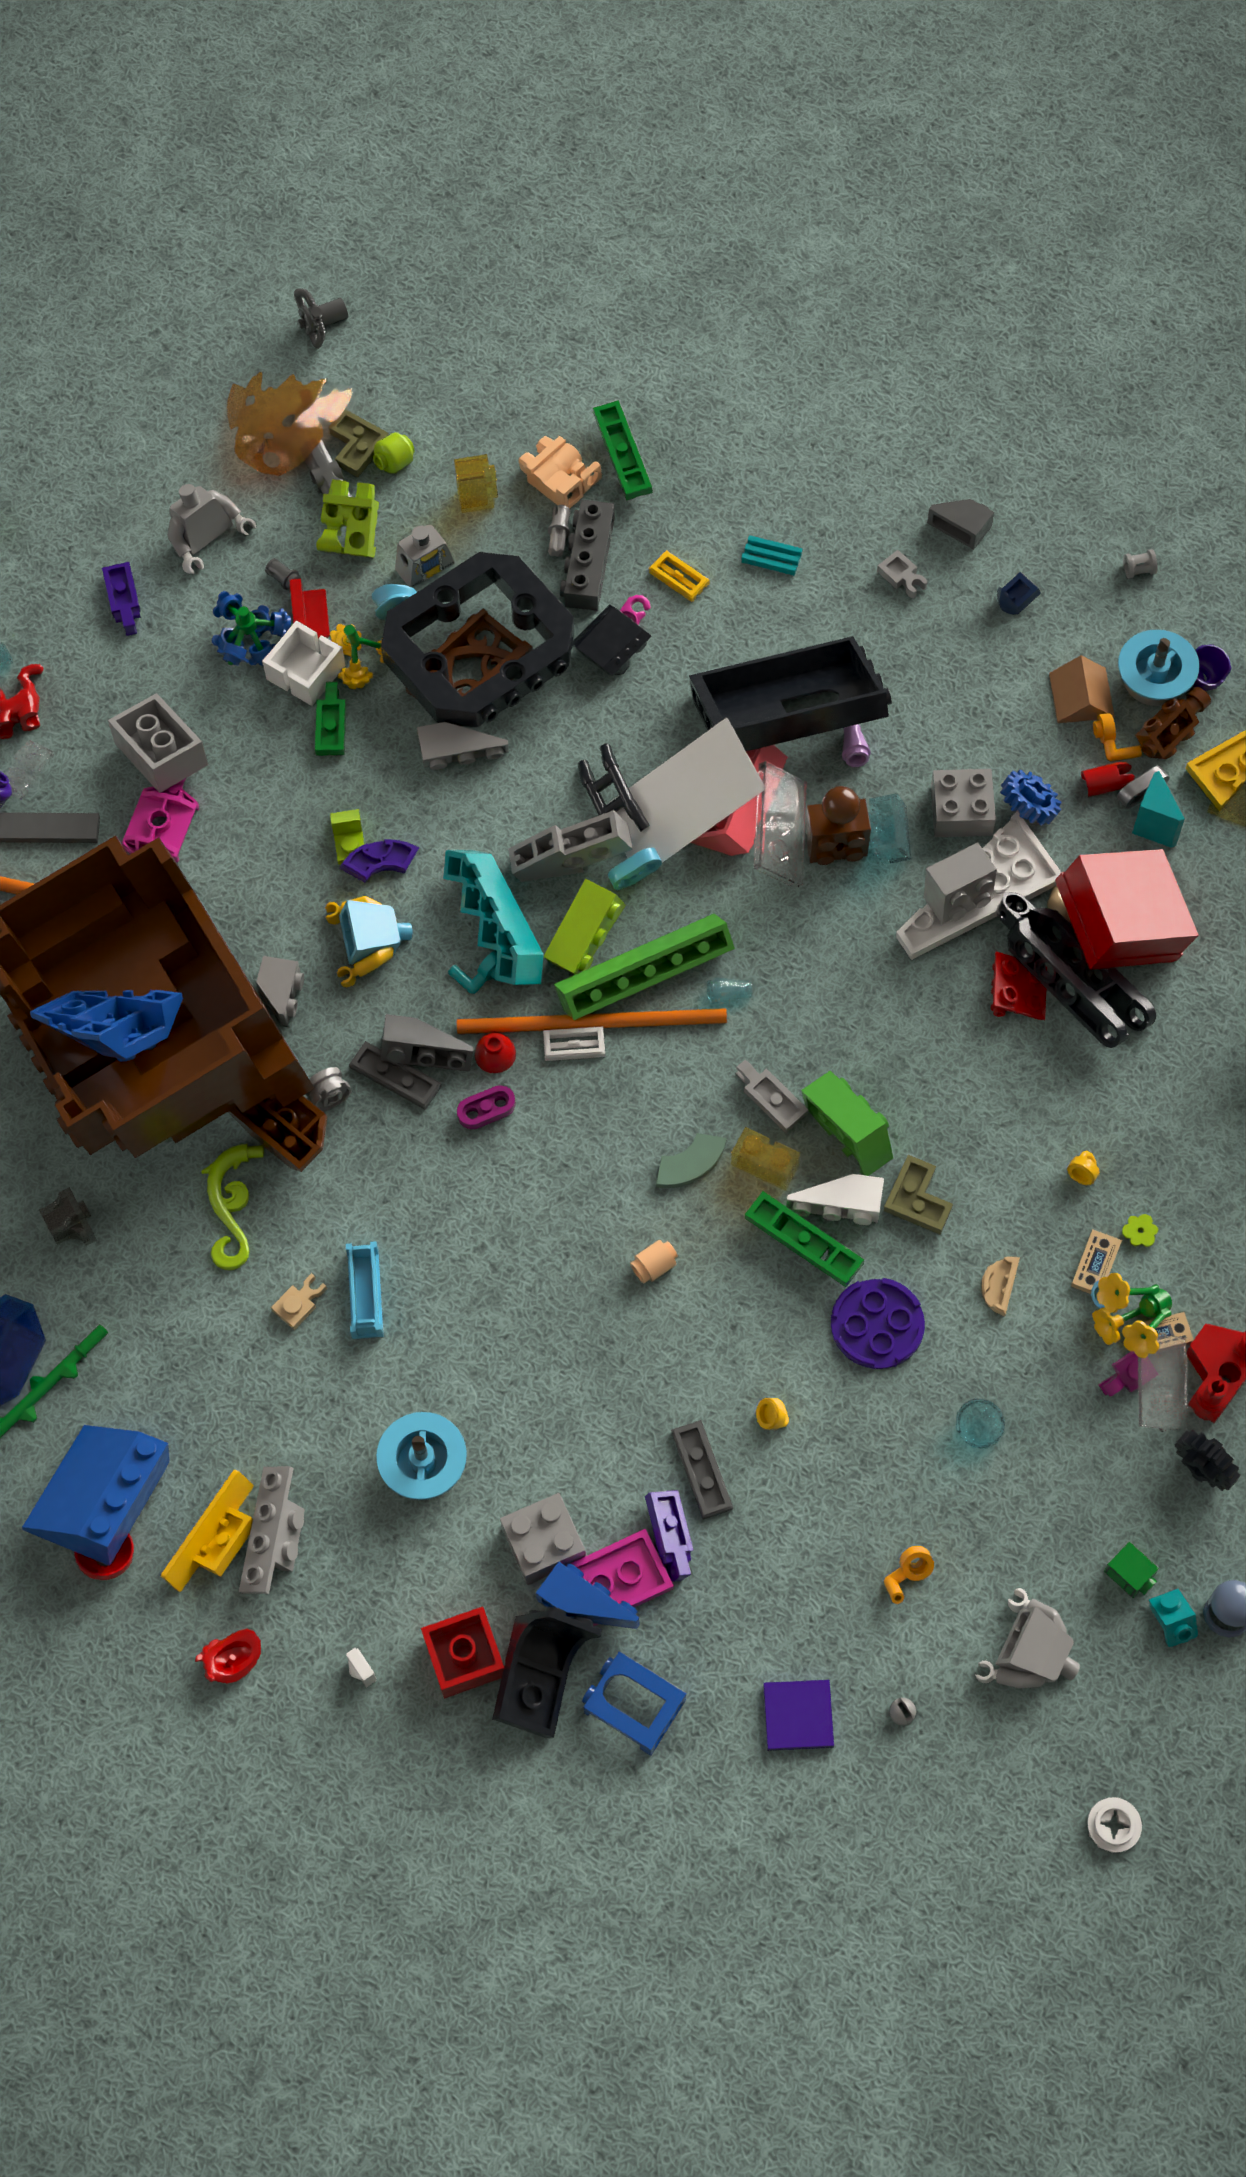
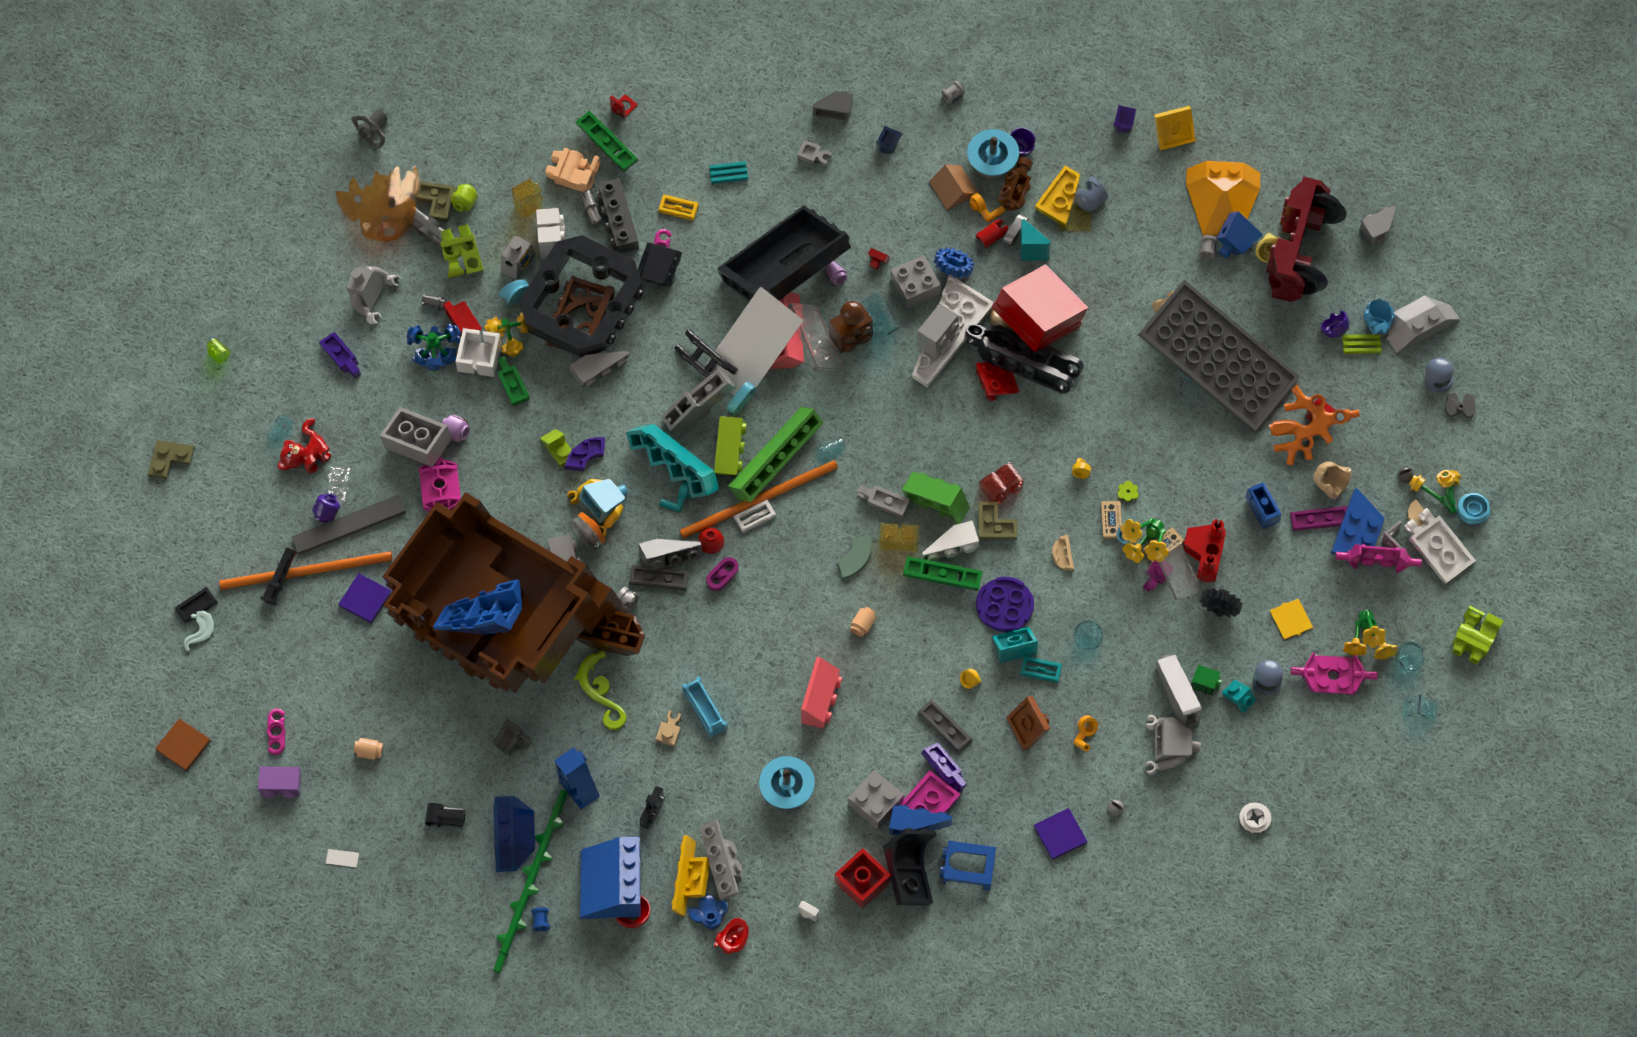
camera: 25 degrees left, 0 degrees up
none -> lavender head [442,415,470,442]
none -> white piece [536,208,565,259]
none -> blue wedge [554,747,600,809]
none -> clear piece [569,512,606,552]
none -> red bracket [609,95,638,118]
none -> black hinge [639,786,665,829]
none -> blue plate [688,894,728,929]
none -> coral slope [801,657,842,729]
none -> red tile [868,248,890,270]
none -> clear red brick [979,462,1024,504]
none -> teal slope [992,627,1038,663]
none -> dark orange tile [1006,696,1050,751]
none -> teal tile [1020,656,1062,683]
none -> slope [1156,655,1202,727]

